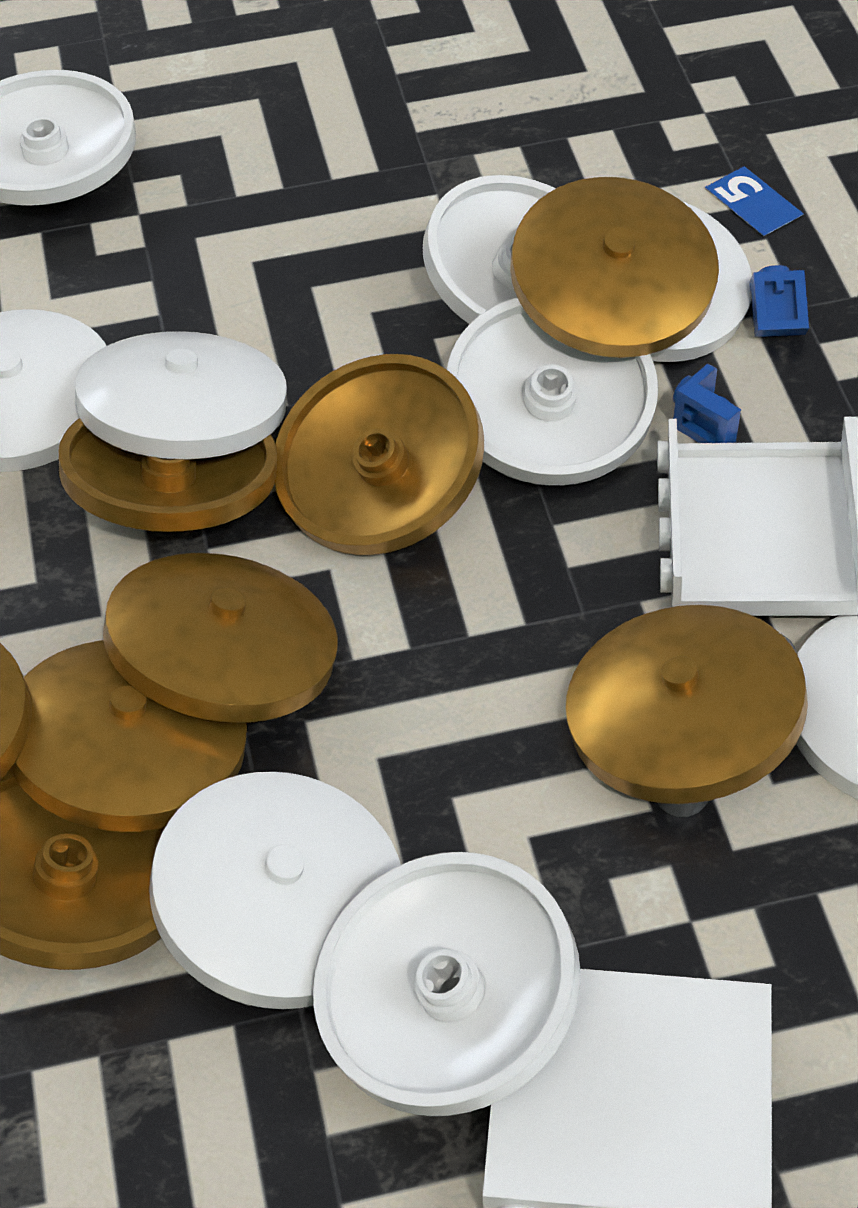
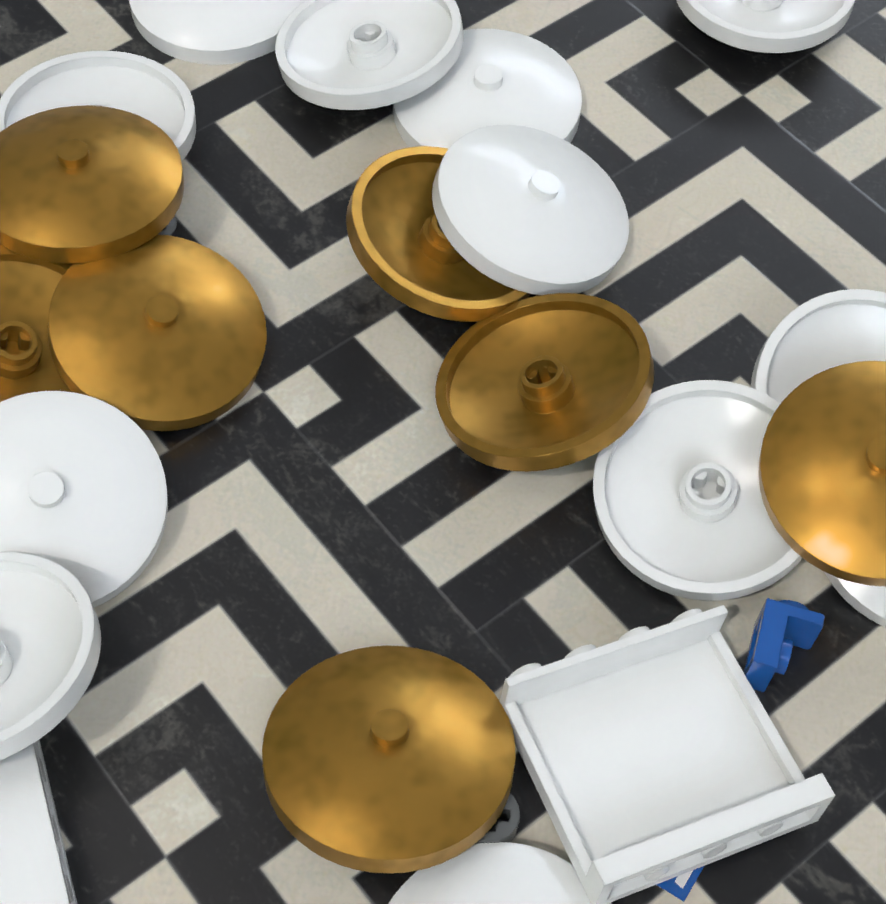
camera: 60 degrees right, 5 degrees up
pearl gold dish [103,553,338,723] -> none

